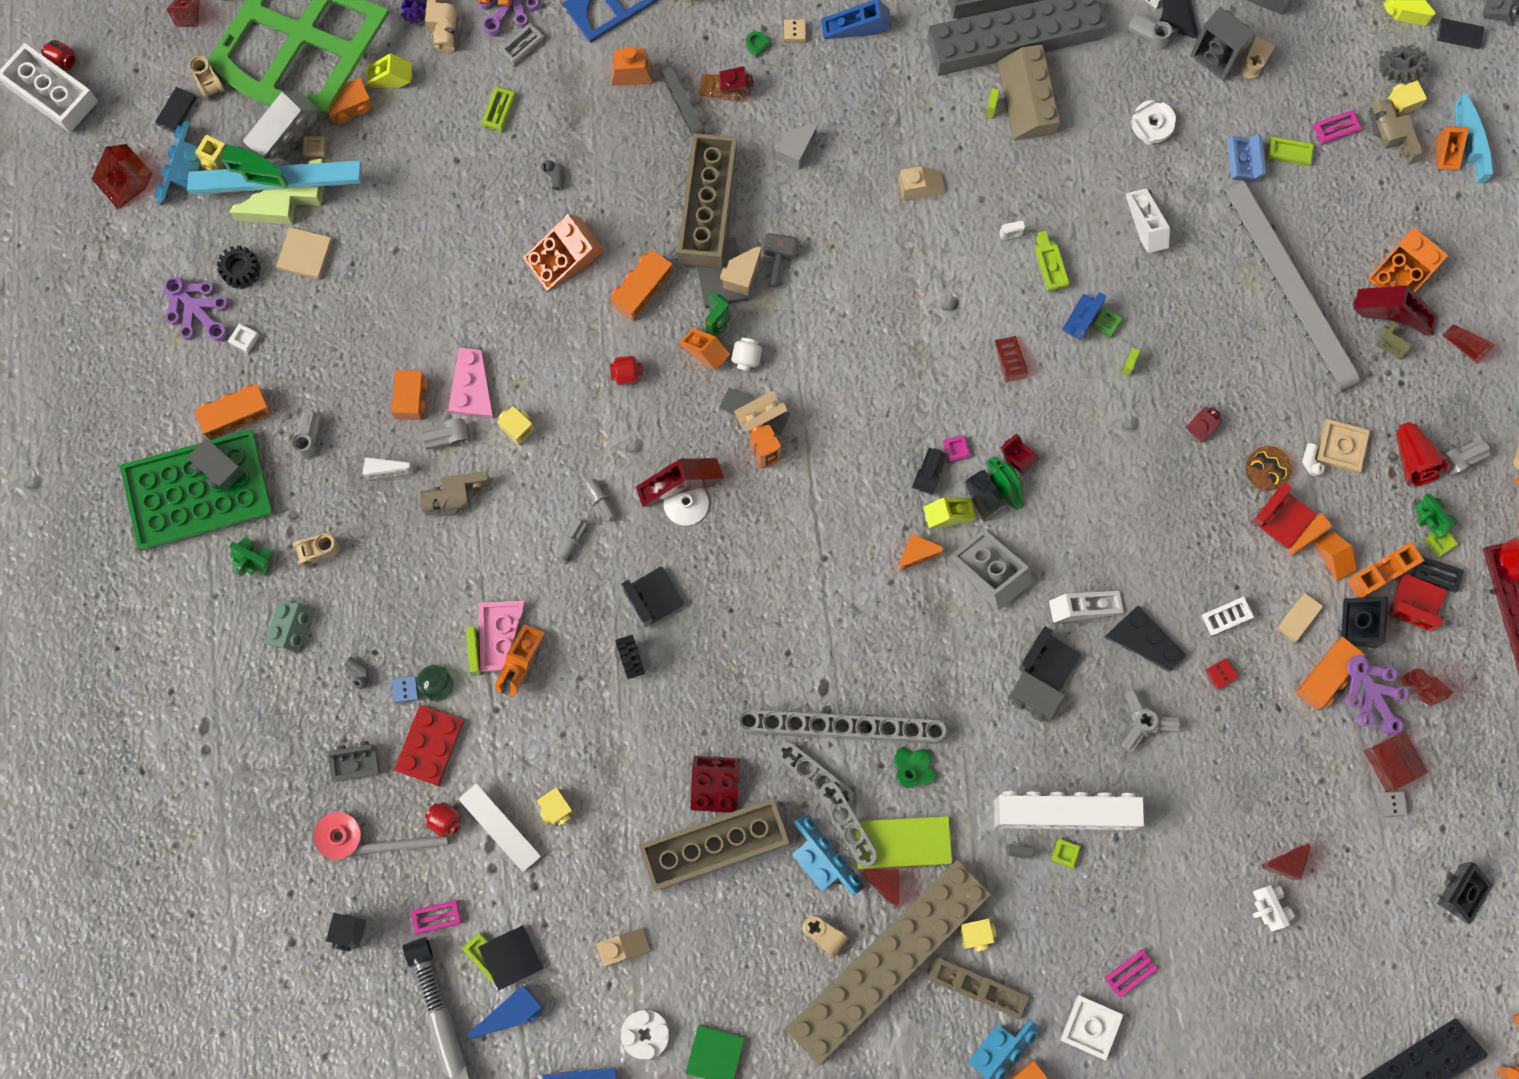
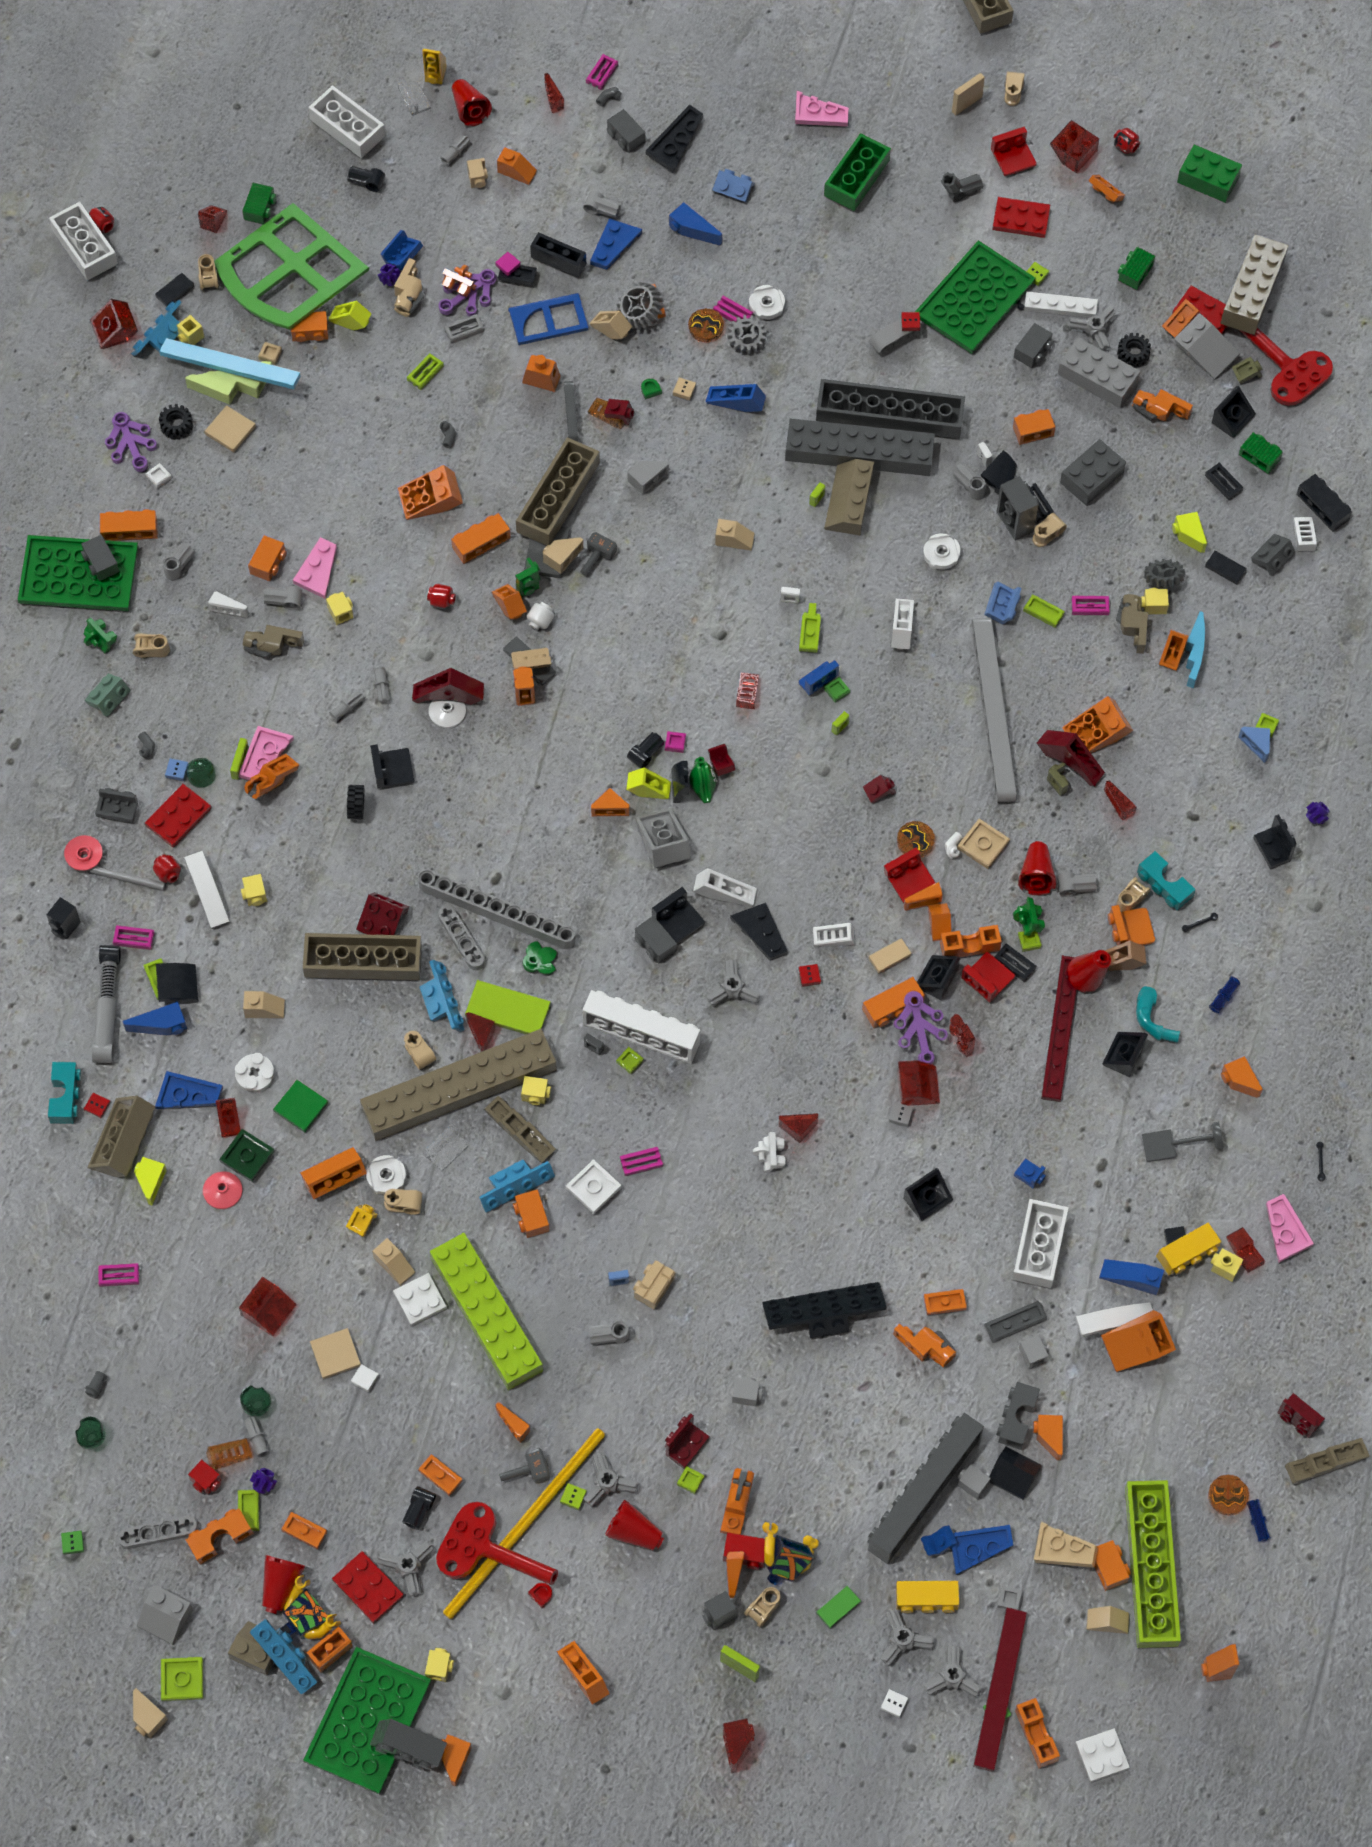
camera: 20 degrees right, 10 degrees down
green slope [221,145,289,188] -> none
brick [243,91,319,159] -> none
light grey beam [819,783,876,867] -> none

